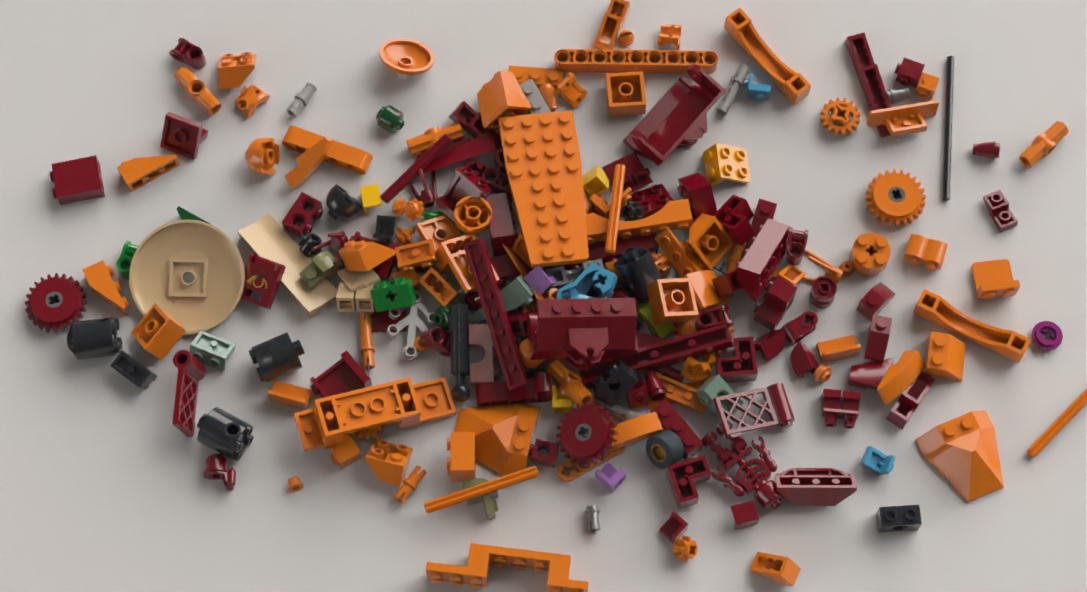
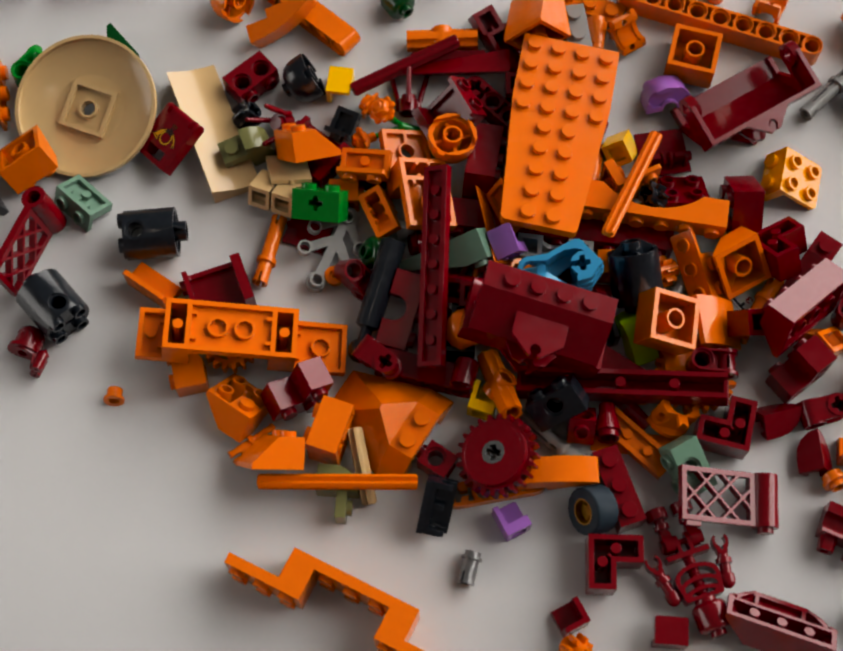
camera: 20 degrees right, 0 degrees up
none -> orange slope [236,429,305,470]
none -> dark red brick [260,356,334,422]
none -> tan axle [348,427,377,505]
none -> dark red piece [351,334,403,379]
none -> black hinge [416,474,459,537]
none -> medium lavender cylinder [640,75,690,115]

